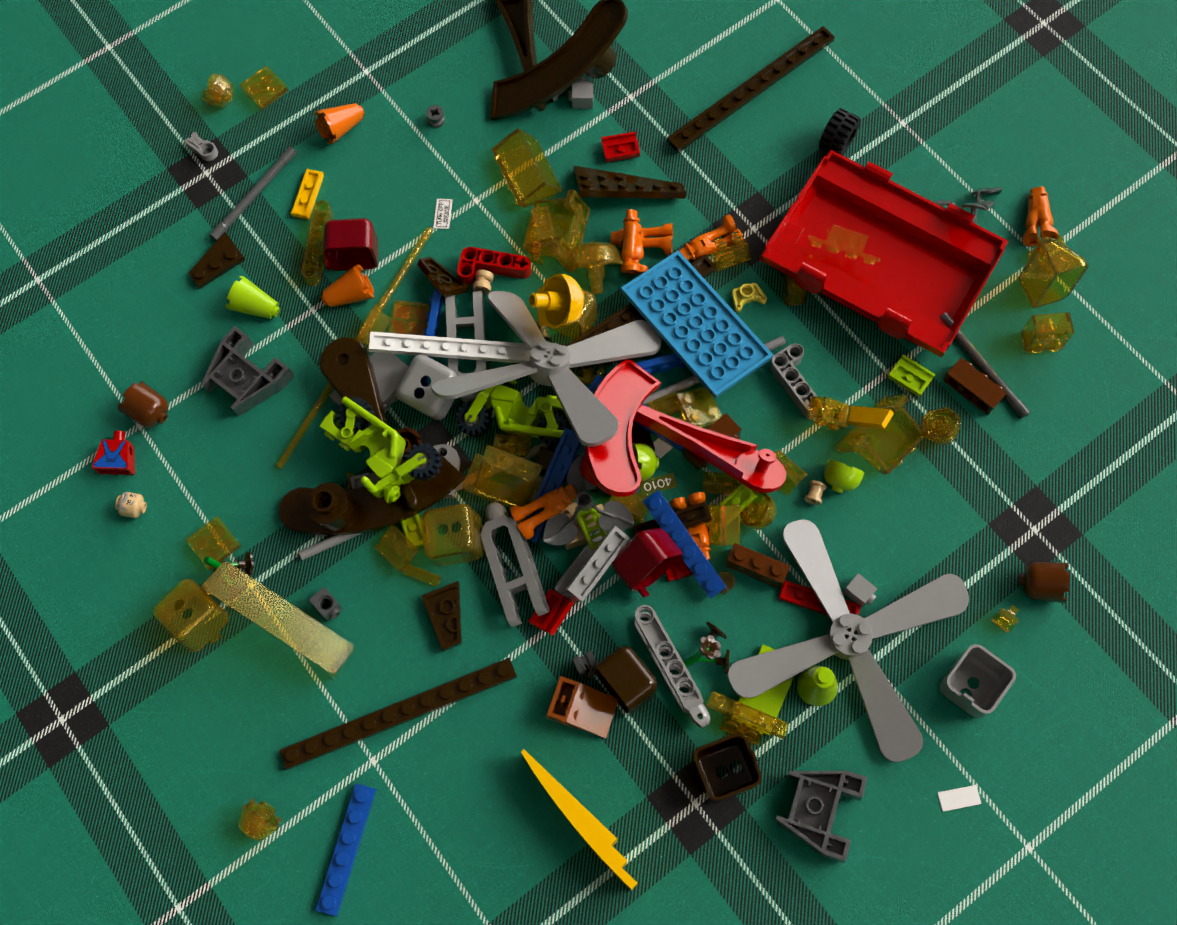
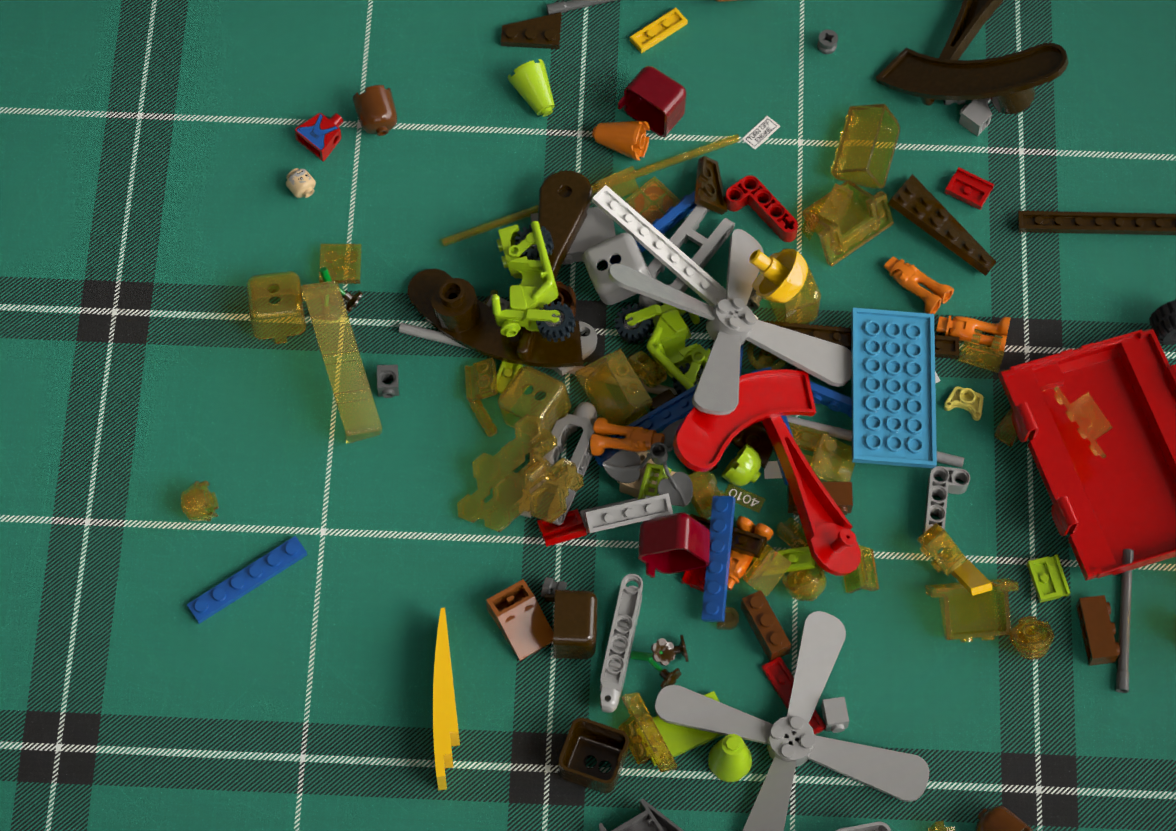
camera: 35 degrees right, 5 degrees down
flat silver wedge [201,326,295,416] -> none
dark brown plate [280,658,517,770] -> none
clear yellow beam [301,200,333,286] -> none
dark brown wing [422,581,462,652] -> none
tan wheel [473,270,494,295] -> none
clear yellow piece [569,242,624,294] -> none
orange piece [621,209,649,274] -> none
tan bush [804,480,827,505] -> none
lime cylinder [824,459,864,494] -> none
none -> clear yellow piece [457,414,584,532]

